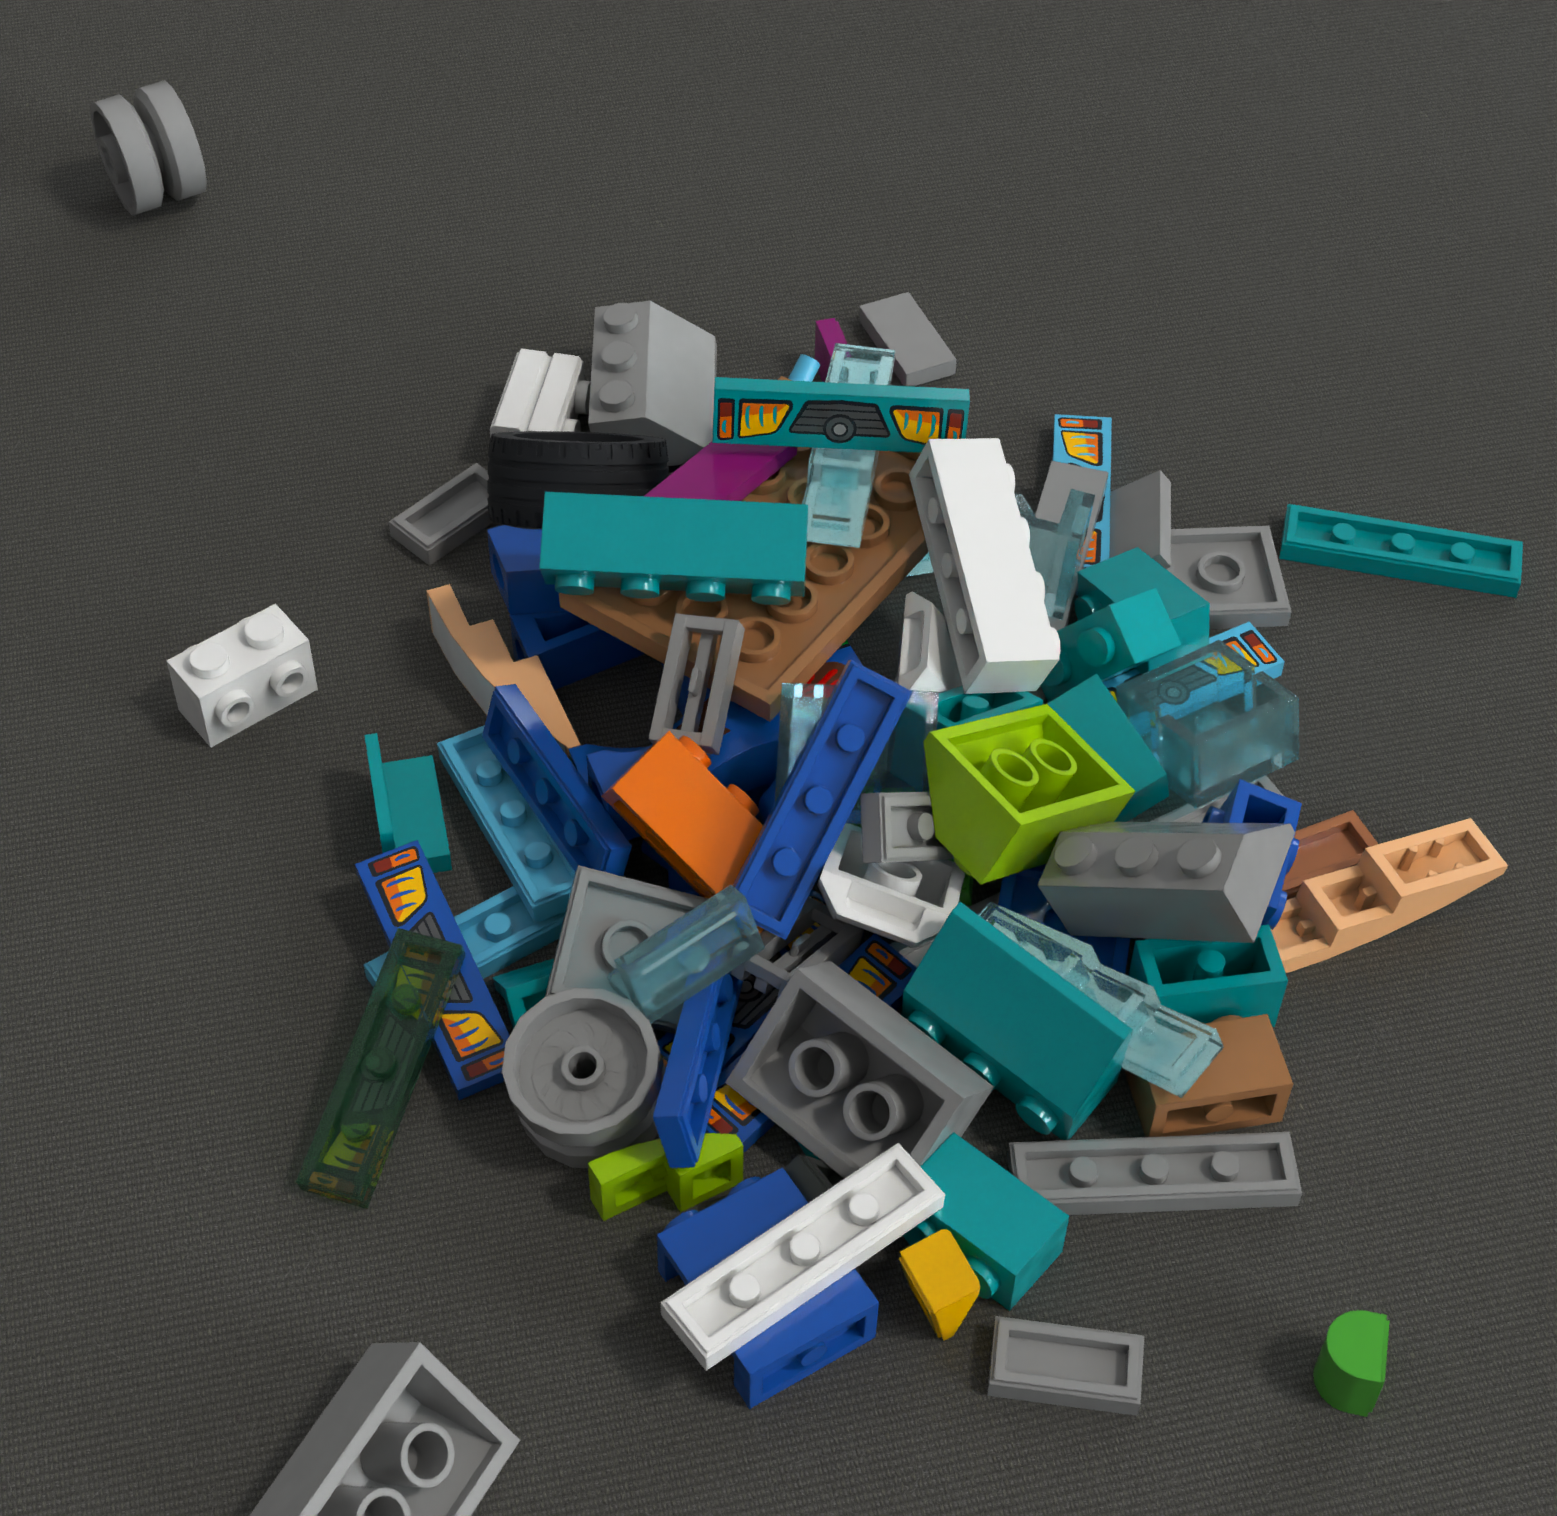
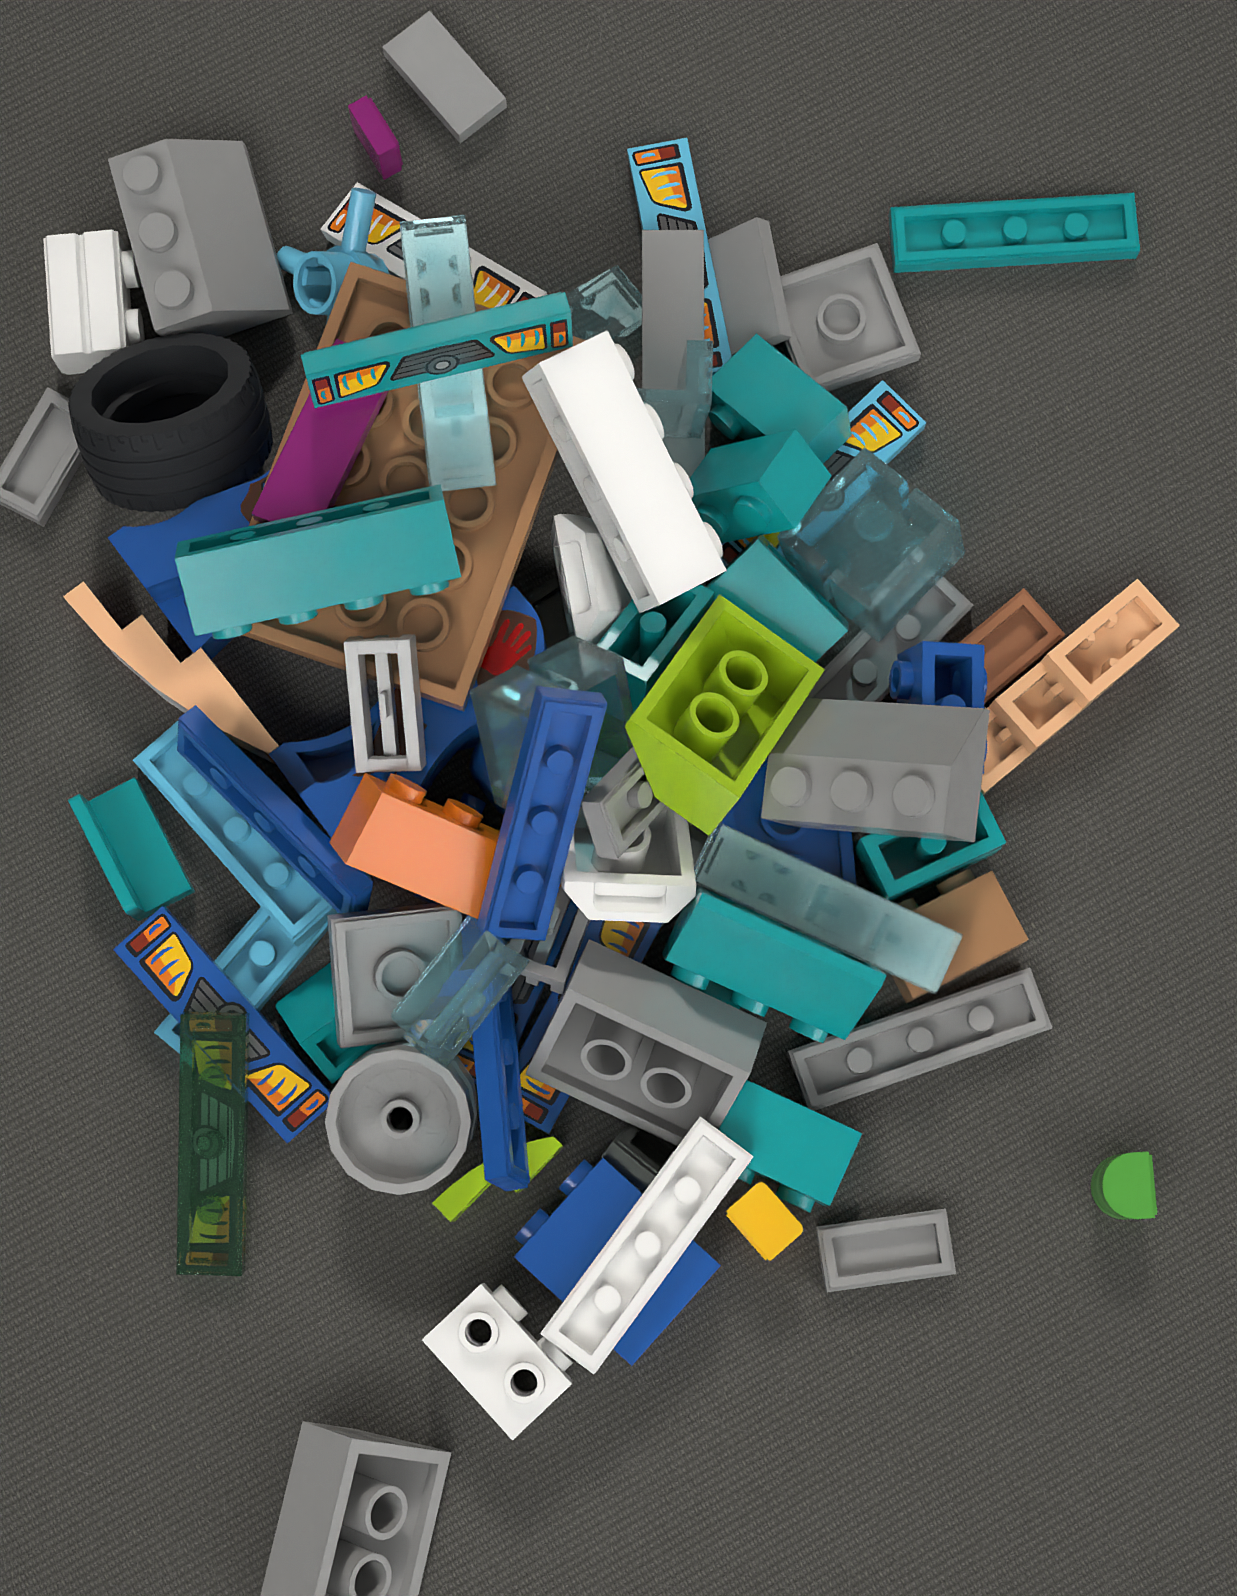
camera: 15 degrees left, 30 degrees up
none -> white brick [422,1283,573,1441]

